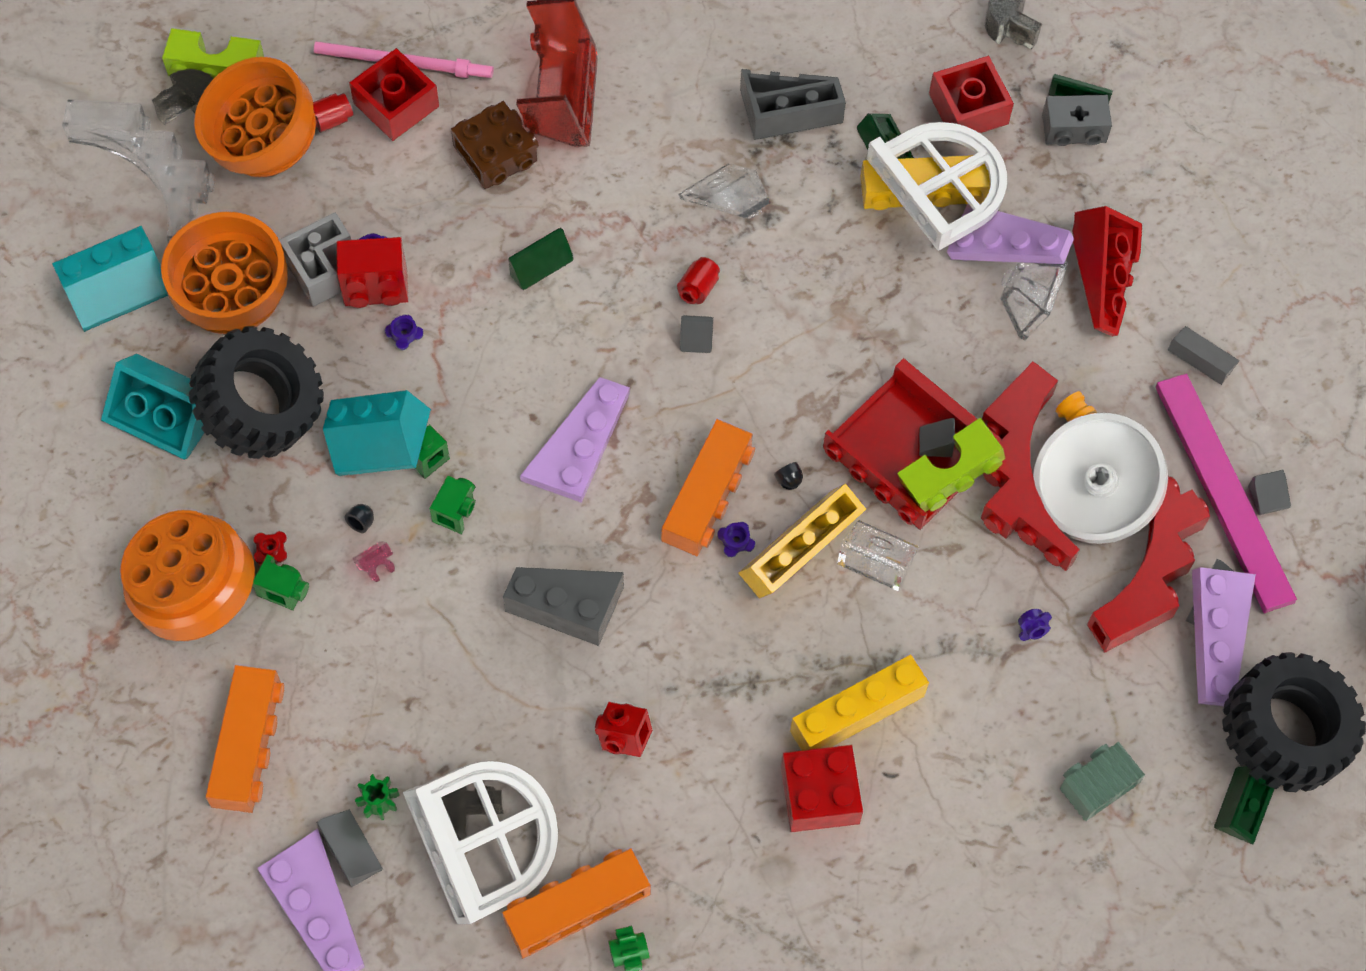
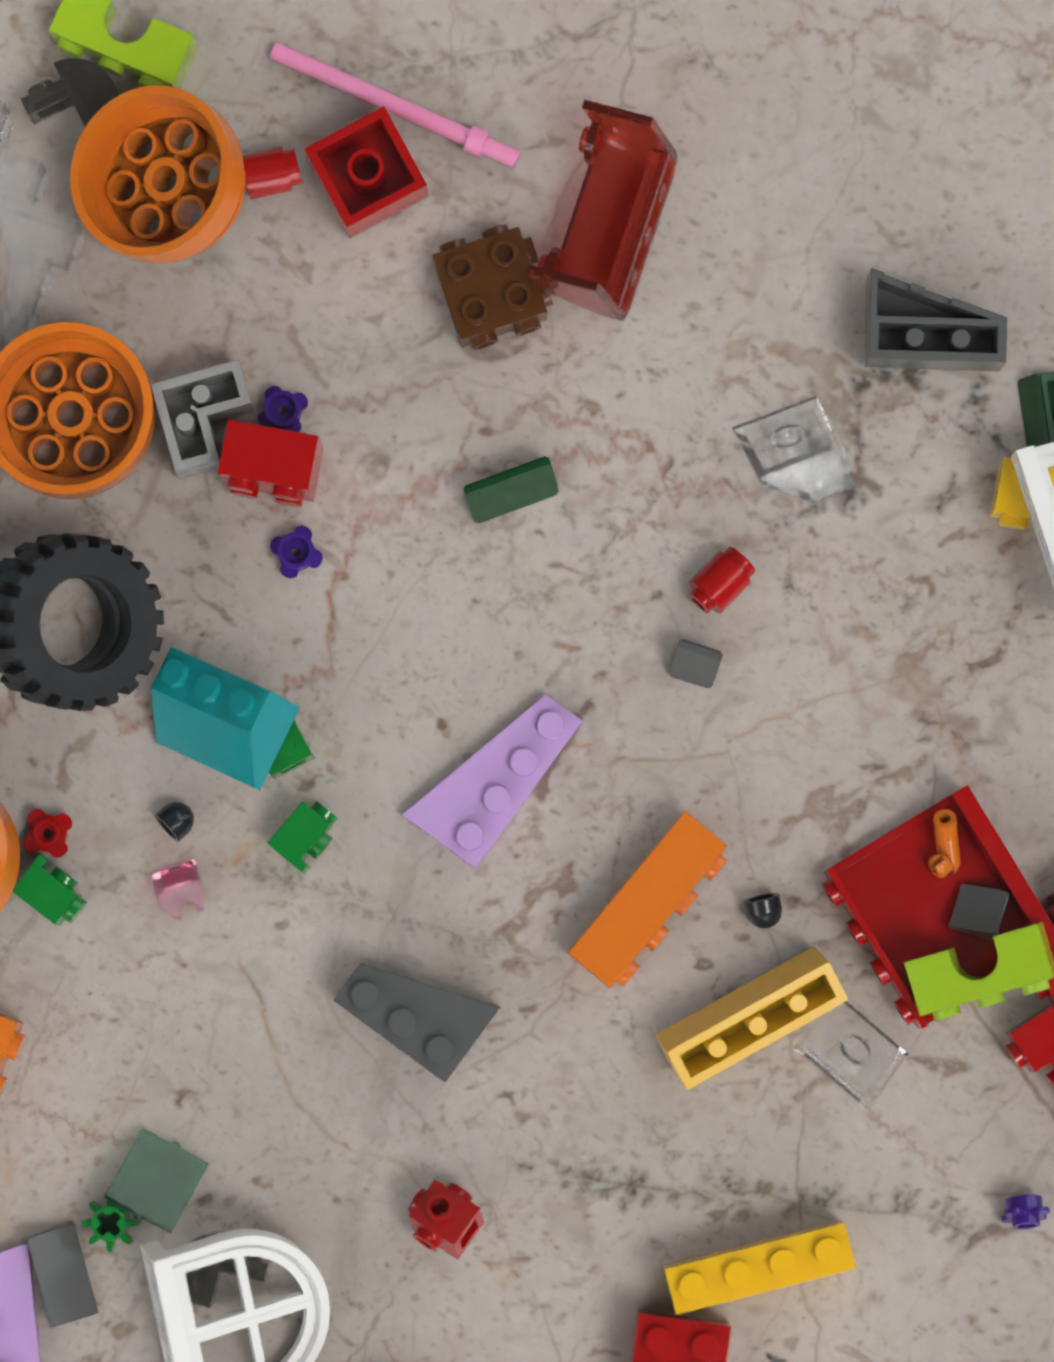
camera: 20 degrees right, 20 degrees up
dark purple plate [717,522,755,558] -> none
none -> clear green piece [104,1128,209,1234]
none -> orange arm [928,809,961,878]

